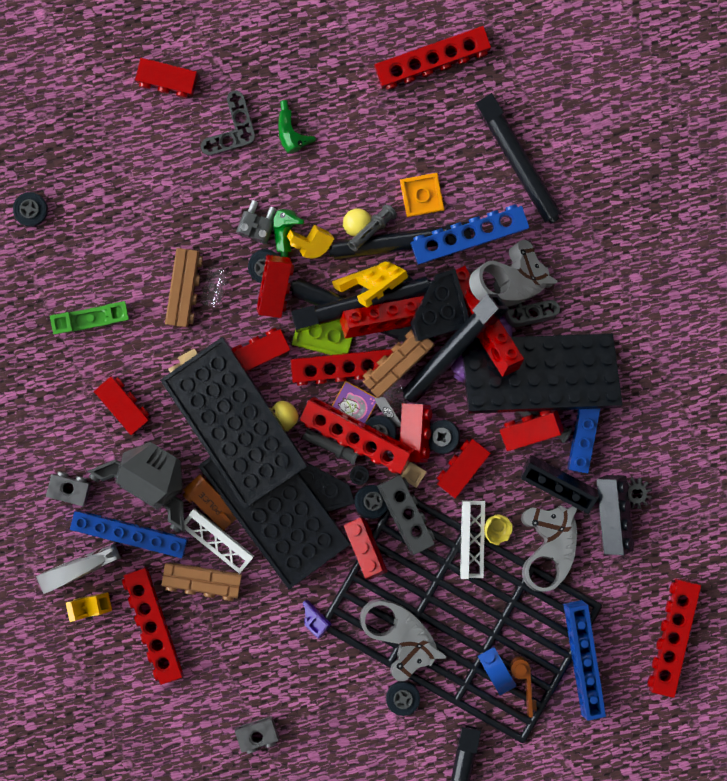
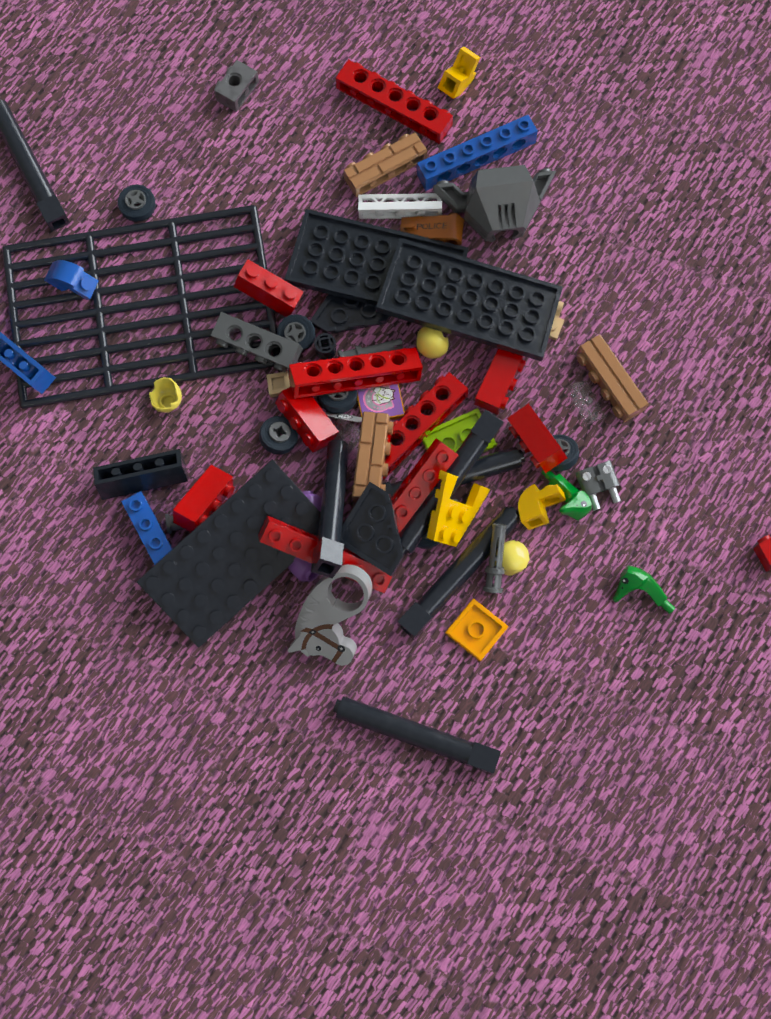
camera: 140 degrees right, 15 degrees down
light grey animal [36,543,121,594] -> none
flat silver brick [46,471,91,506] -> none
bright green slope [50,301,129,335] -> none
red brick [94,376,150,435] -> none
dark grey beam [201,90,255,156] -> none
tile [303,600,331,639] -> none
light grey animal [360,599,446,681] -> none
red brick [374,26,491,90] -> none
blue brick [410,204,529,265] -> none
red brick [436,438,491,498] -> none
white fence [460,500,485,579] -> none
dark grey beam [493,279,560,327] -> none
dark orange door [509,656,537,718] -> none
light grey animal [521,506,577,592] -> none
brick [596,475,634,555] -> none
dark grey gear [628,477,652,509] -> none

